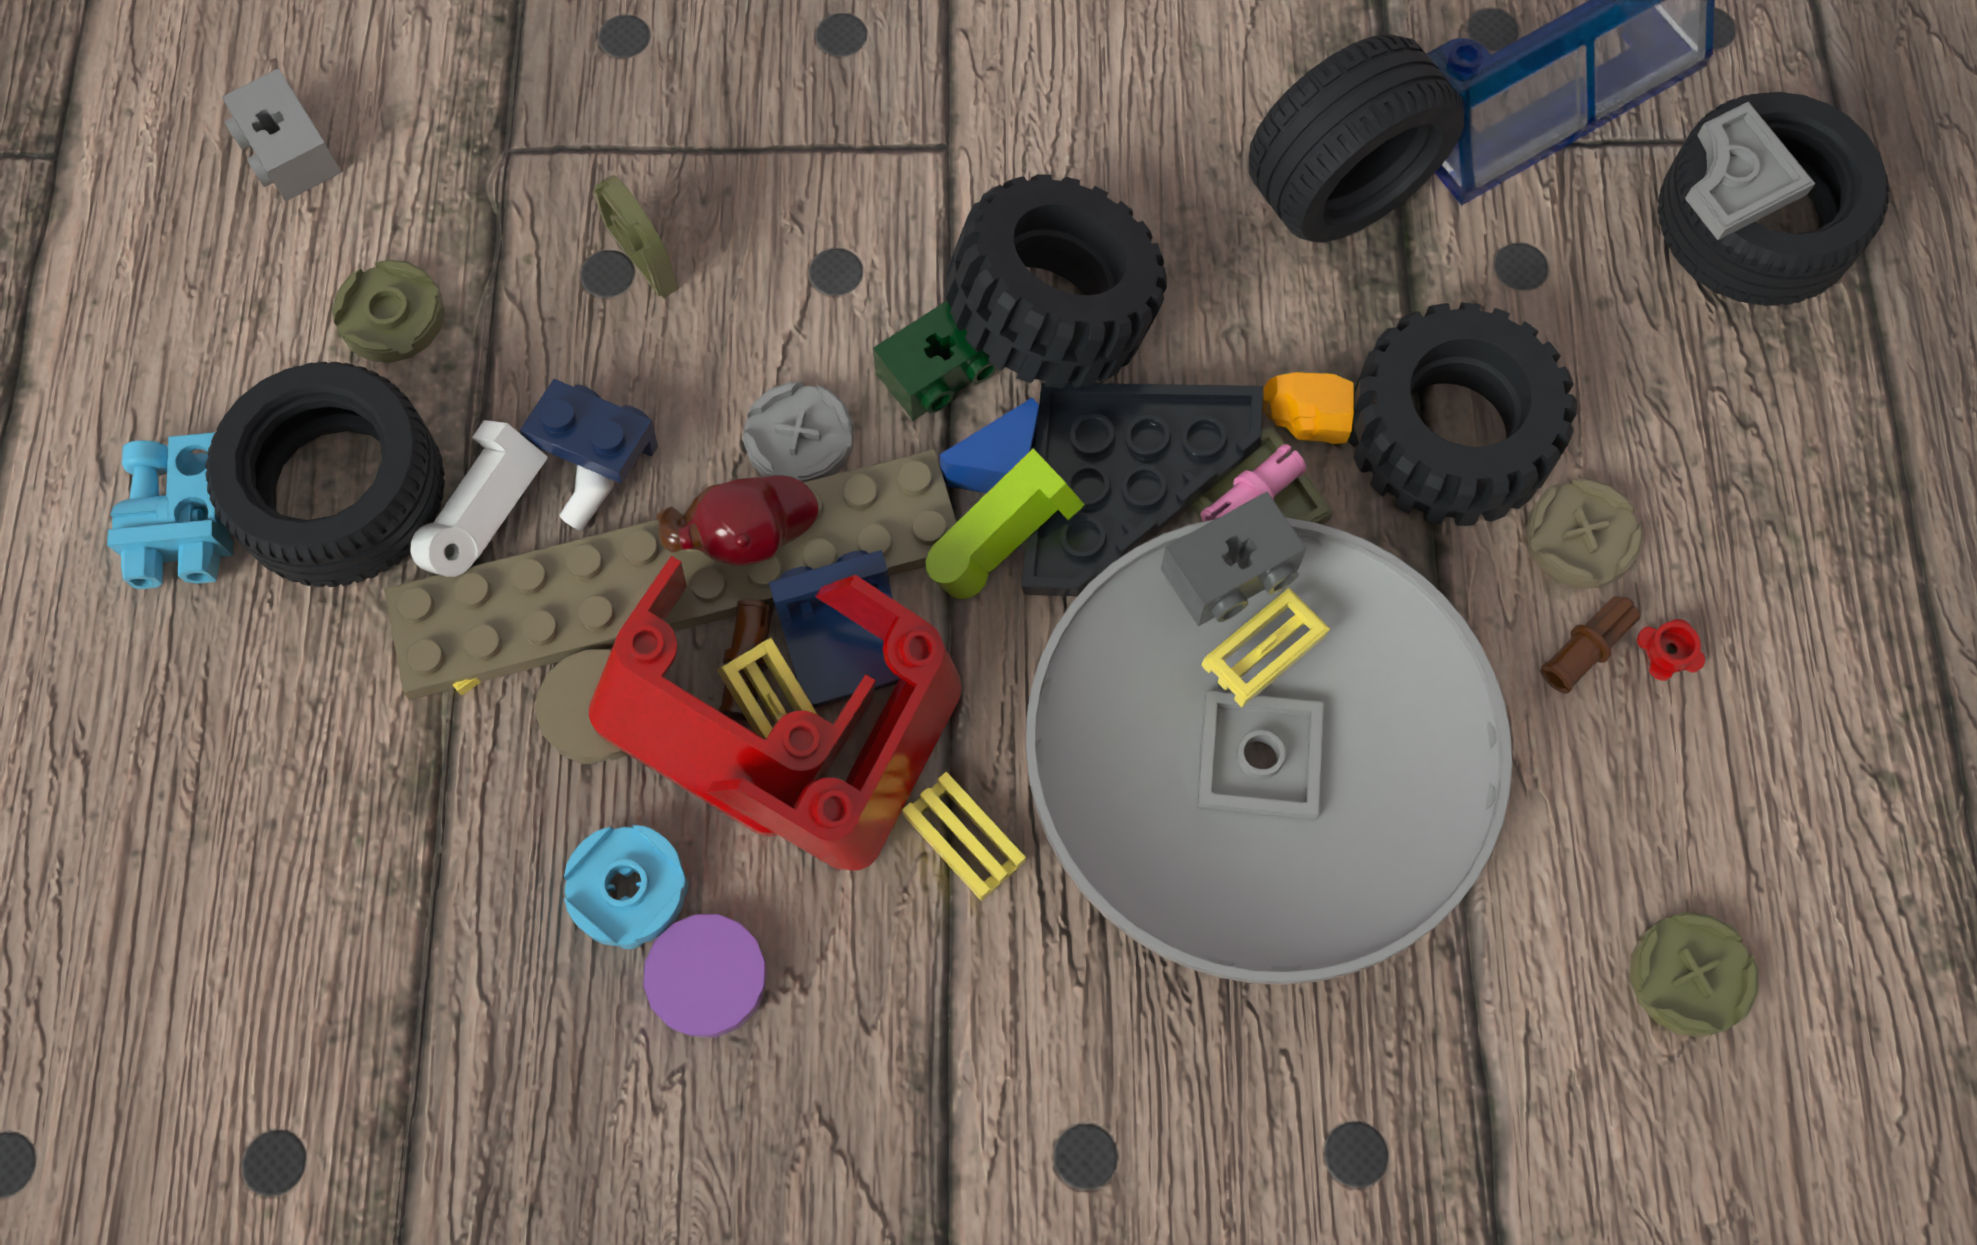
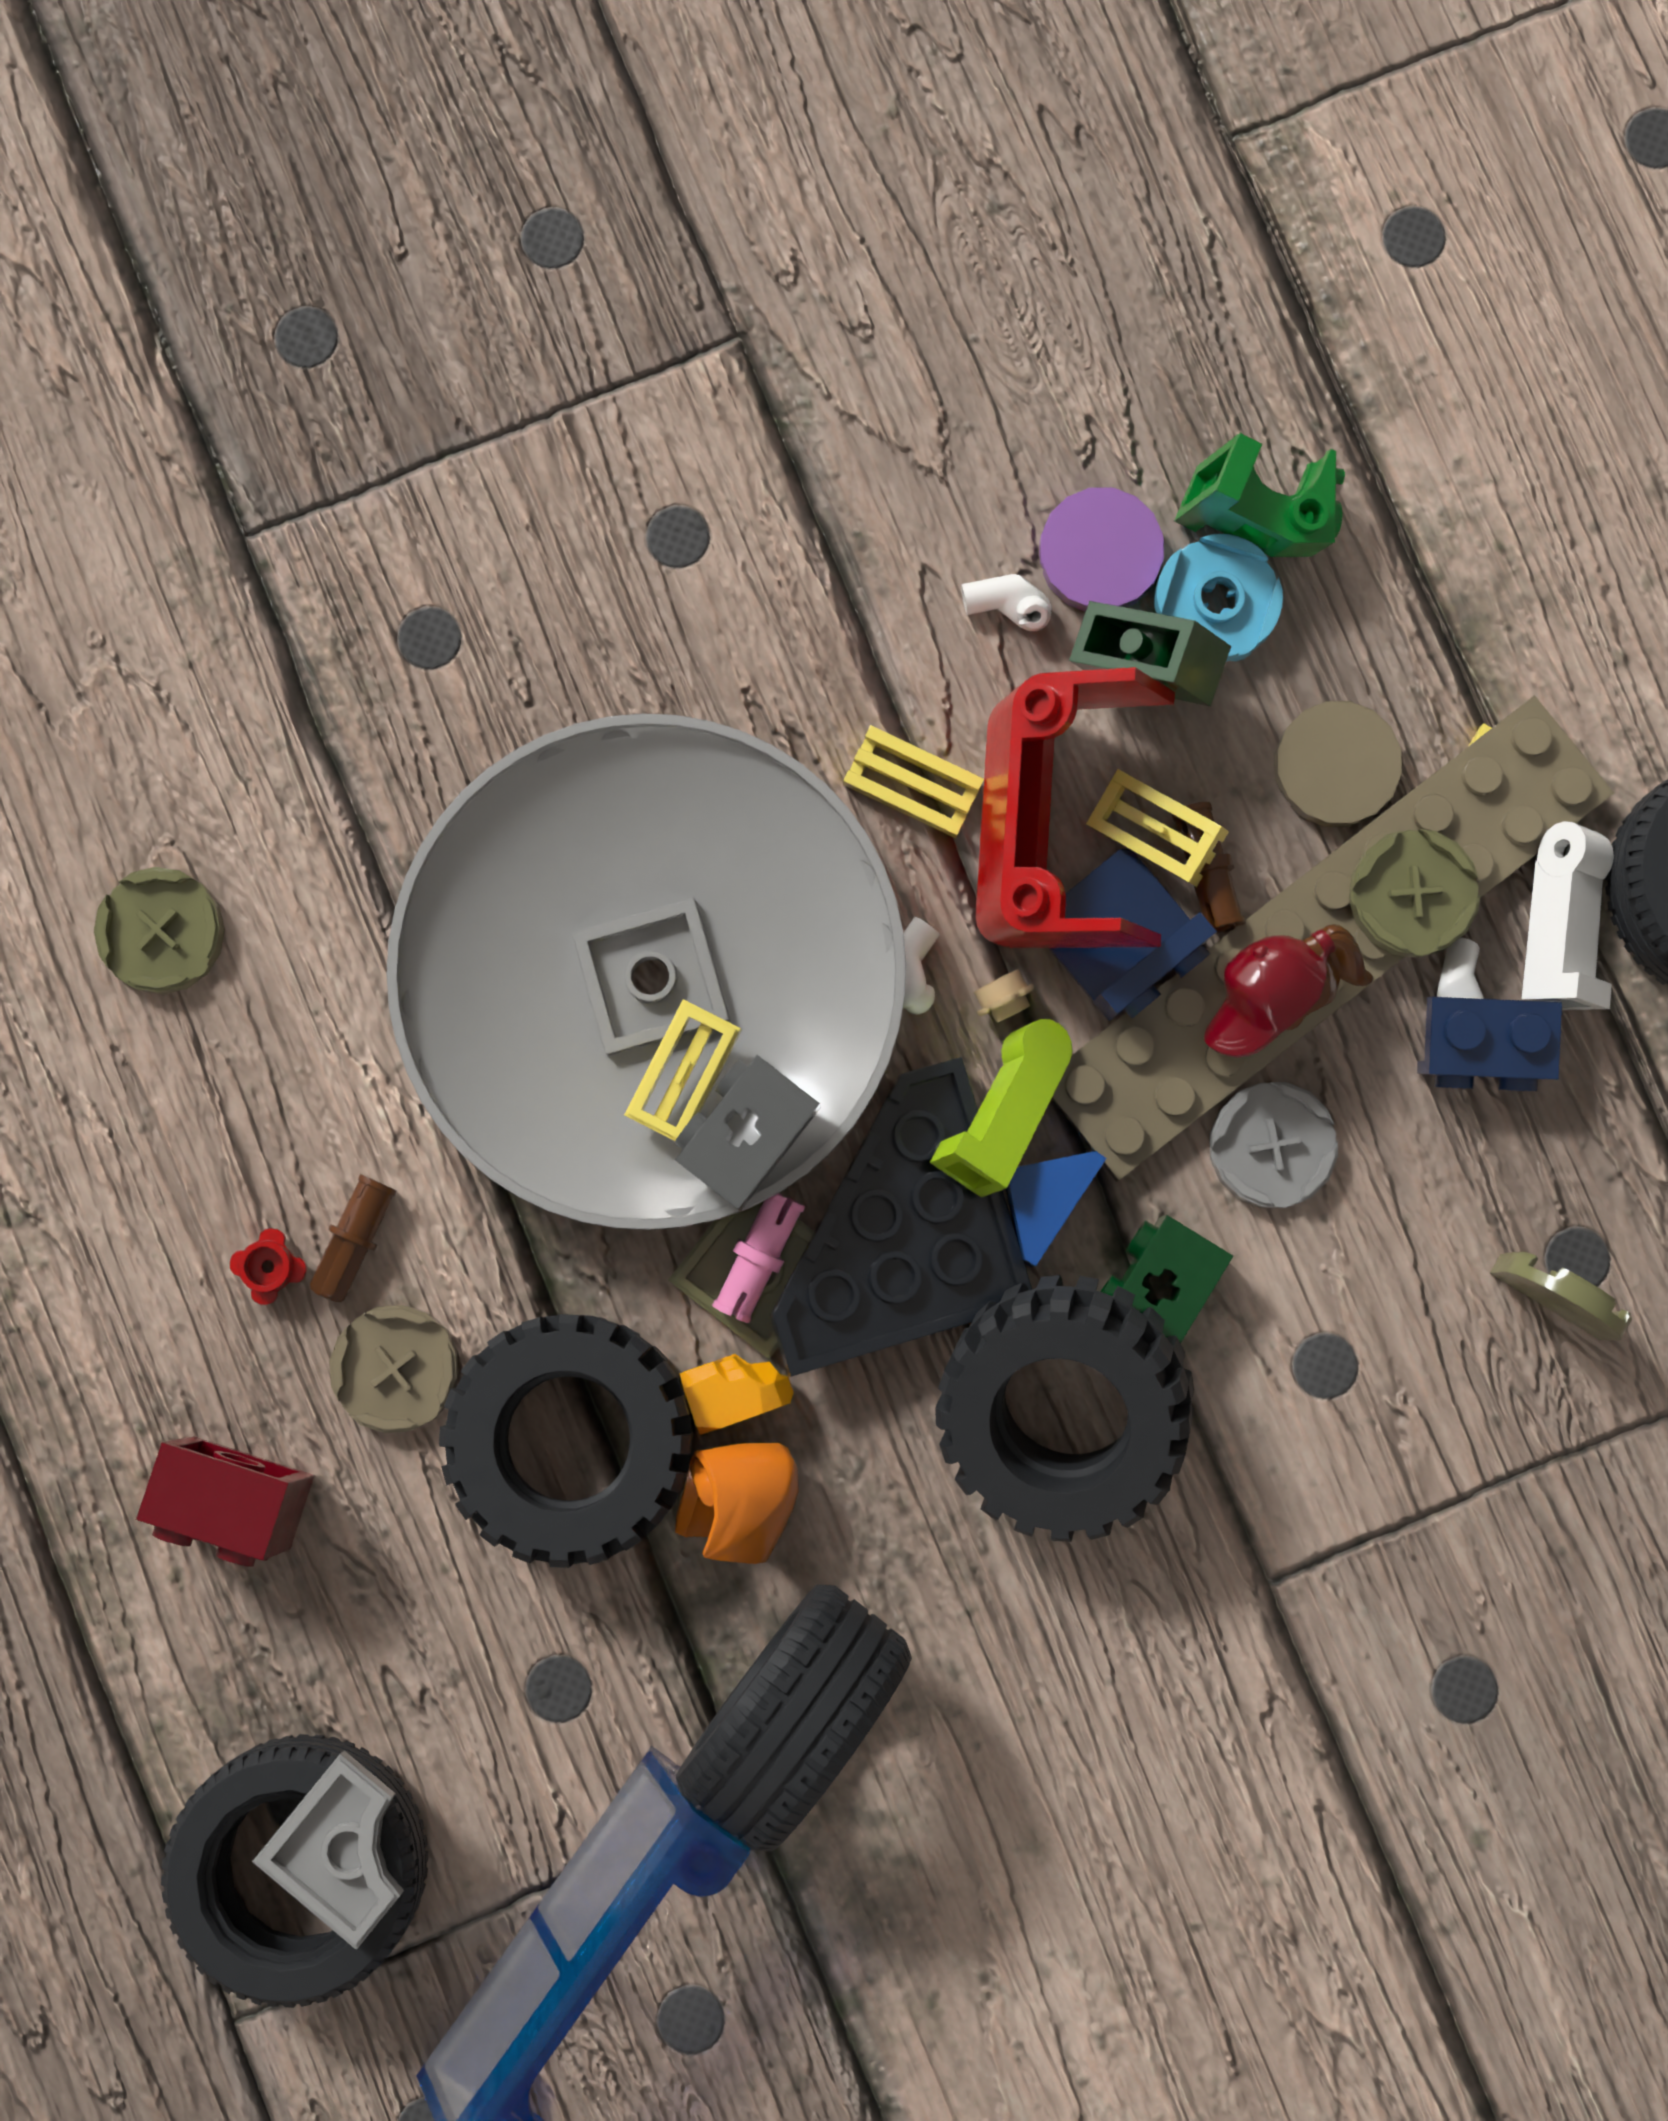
camera: 160 degrees right, 15 degrees up
red windscreen [589,556,876,837] -> none
none -> dark red brick [136,1436,315,1567]
none -> orange piece [675,1443,799,1564]
none -> white arm [903,917,940,1015]
none -> white arm [961,574,1052,632]
none -> tan plate [974,969,1034,1023]
none -> dark green brick [1069,601,1231,707]
none -> green tile [1174,433,1345,557]
none -> olive tile [1349,829,1480,958]

